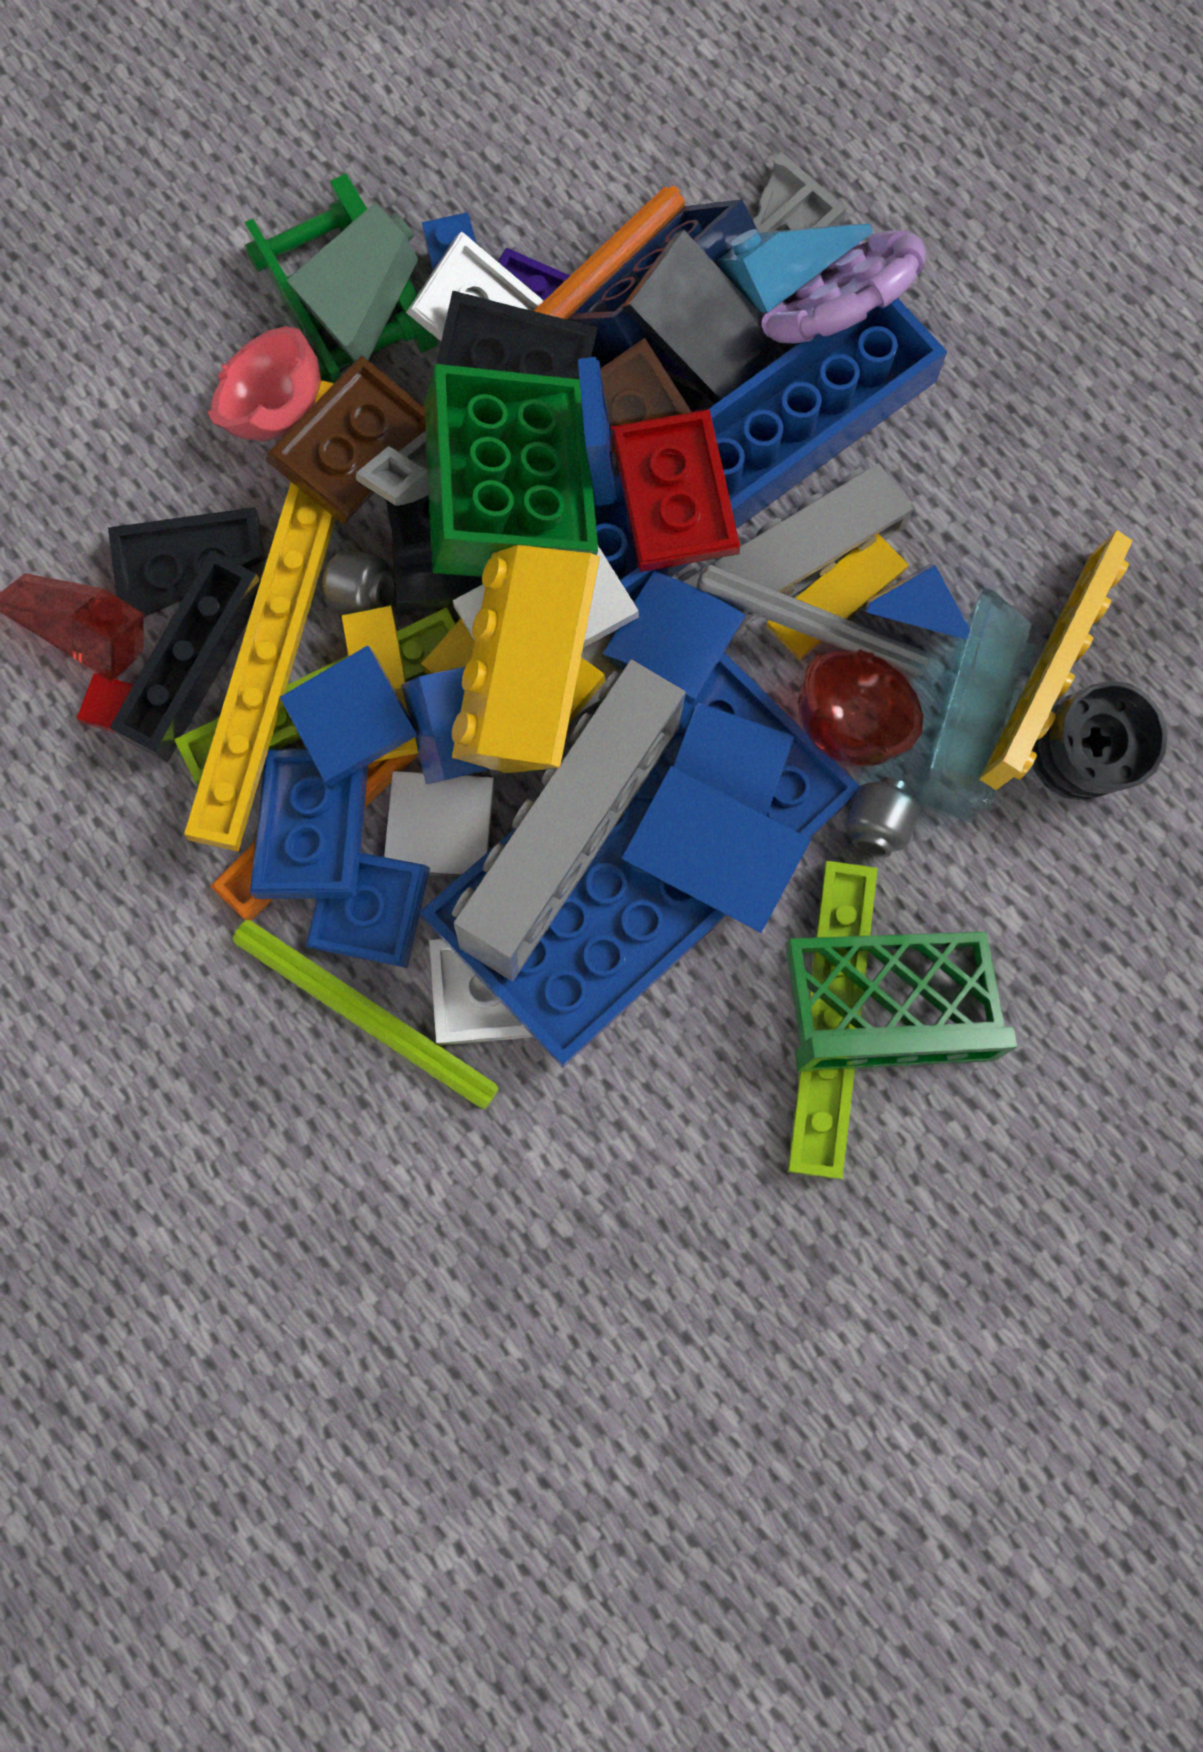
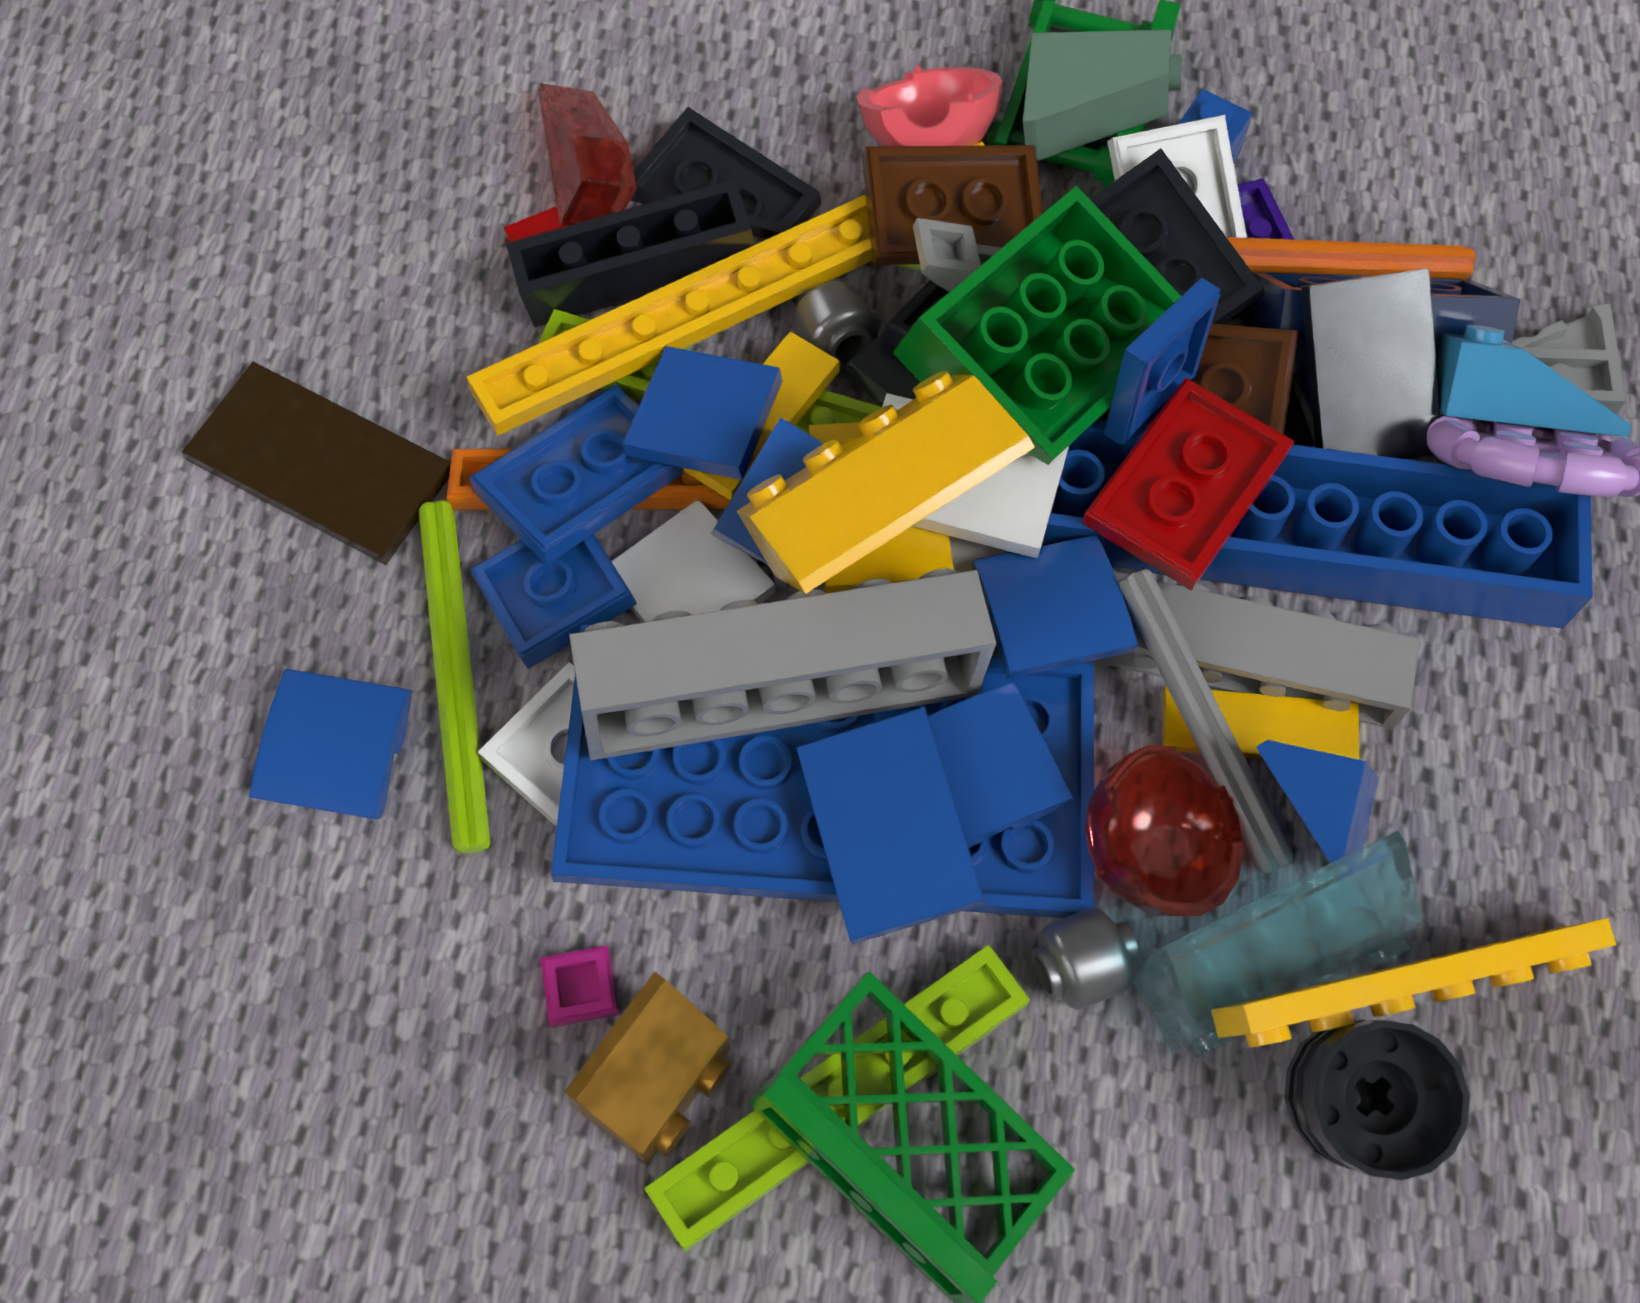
camera: 45 degrees right, 10 degrees down
none -> dark brown tile [182,361,451,565]
none -> blue slope [249,669,413,820]
none -> dark pink tile [540,945,619,1028]
none -> pearl gold slope [564,971,733,1164]

